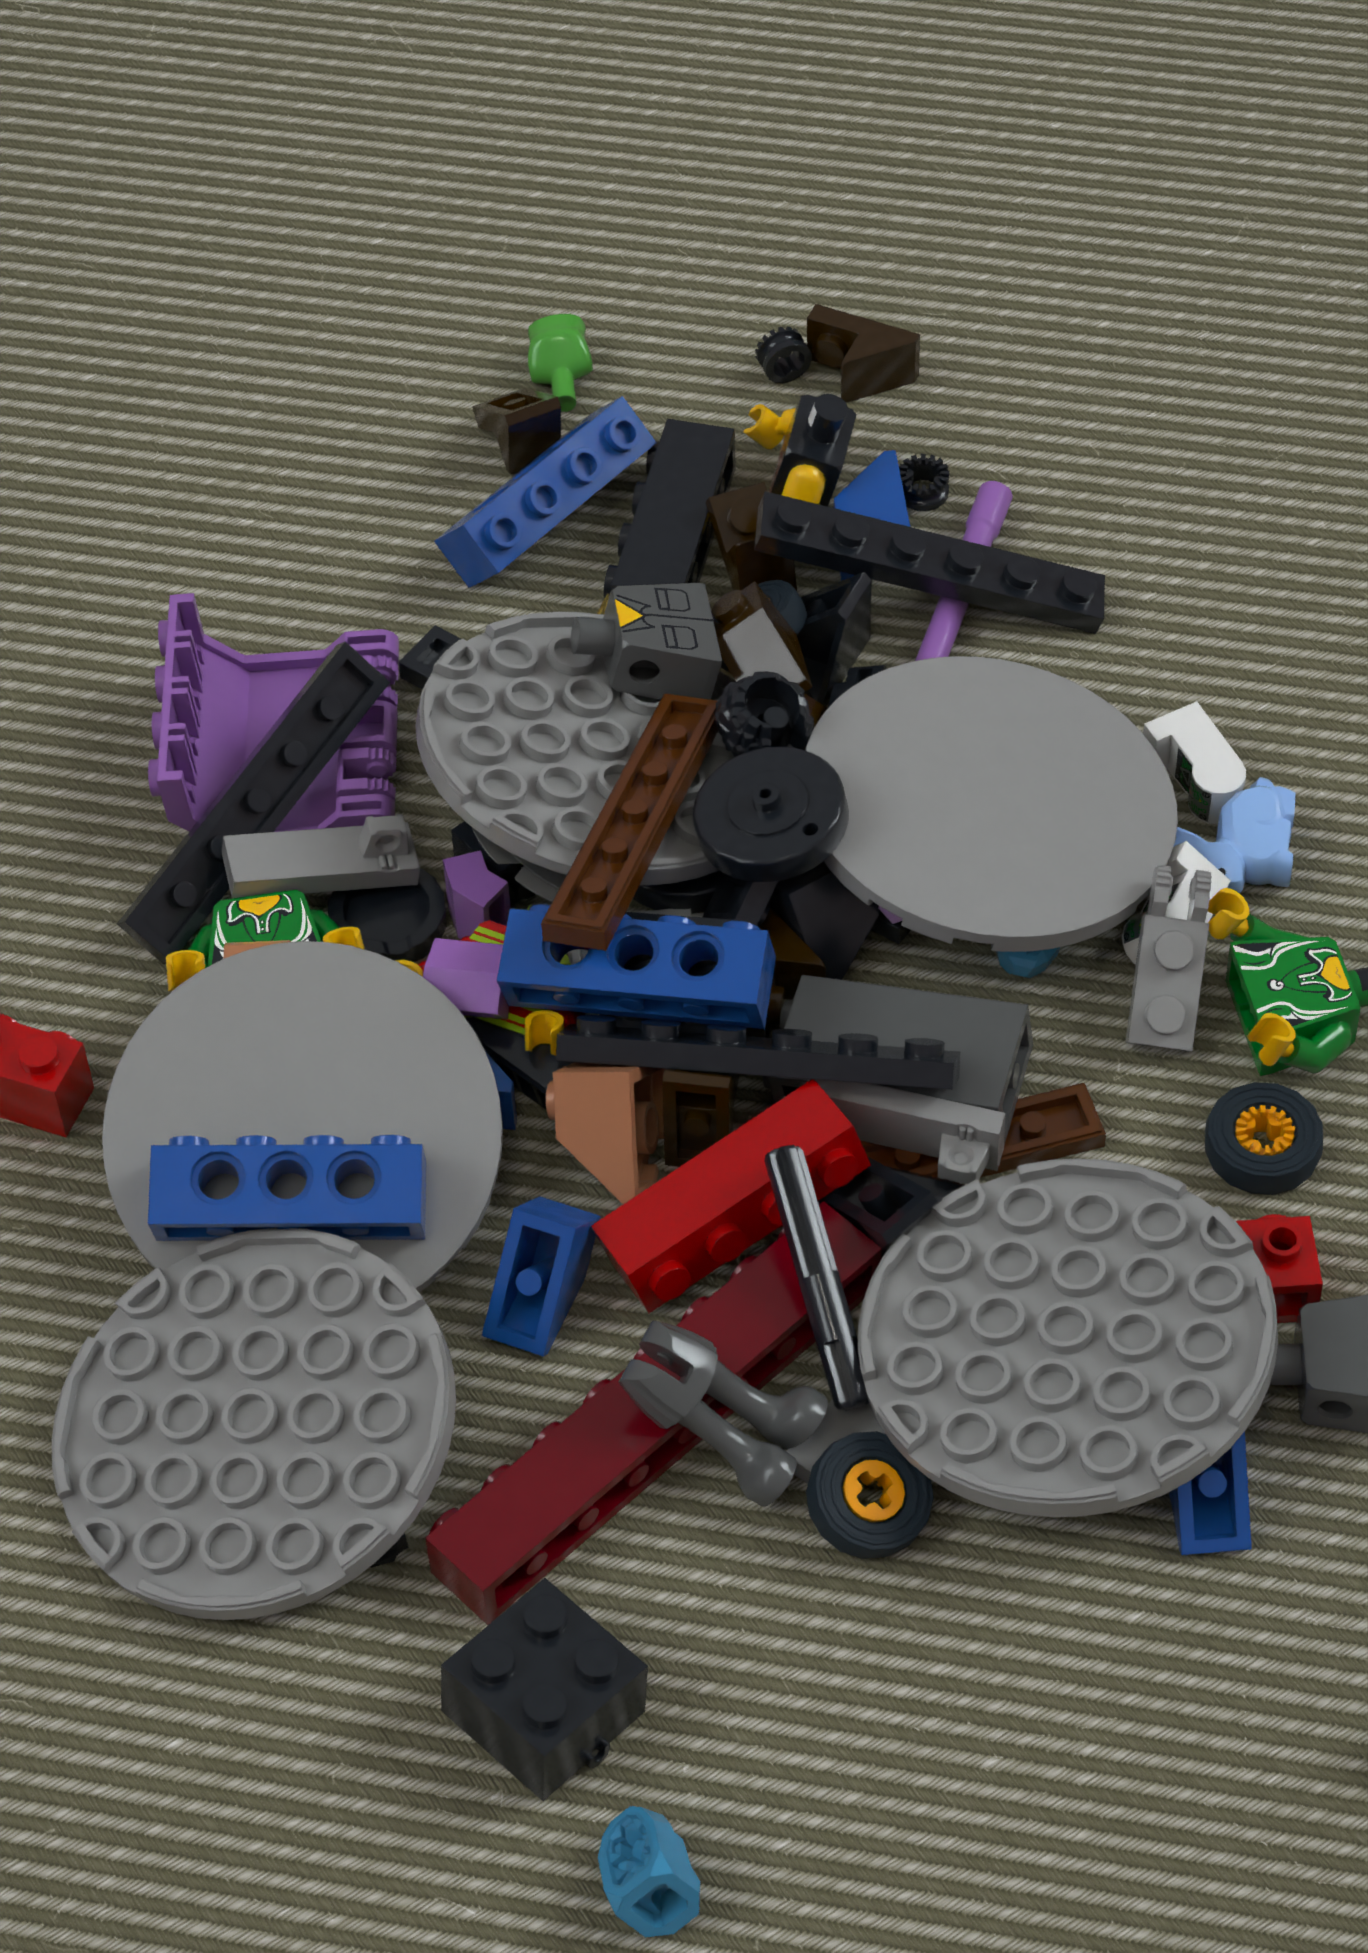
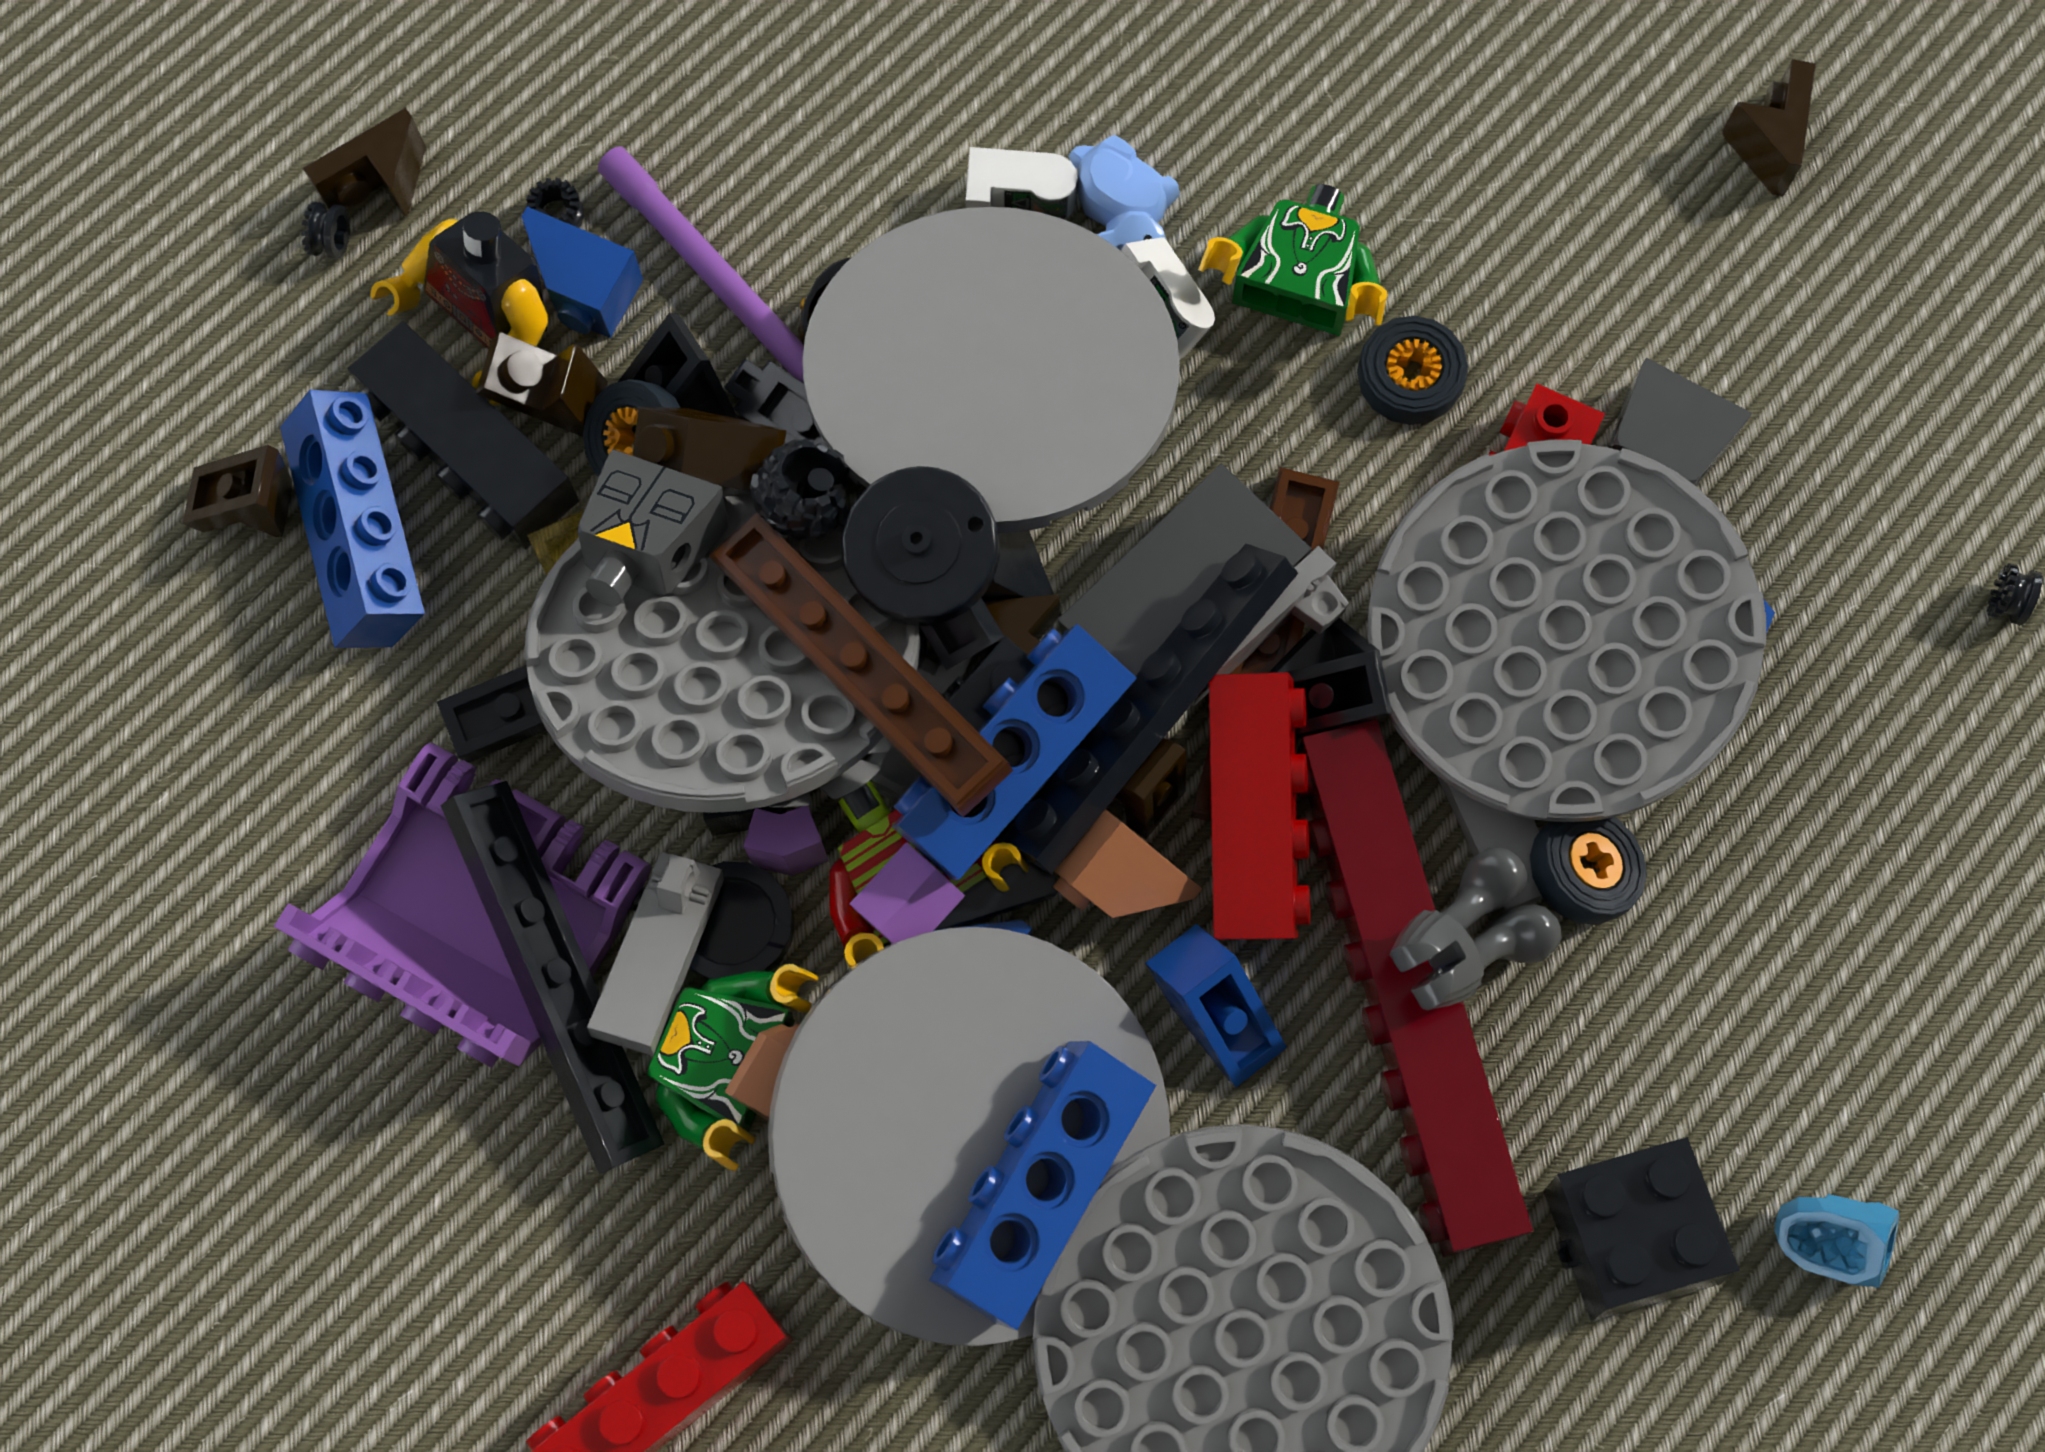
camera: 60 degrees left, 20 degrees up
bright green piece [528,314,593,412] -> none
black plate [754,491,1105,634] -> none
black axle [764,1145,869,1411] -> none
light grey hinge [1125,864,1212,1052] -> none

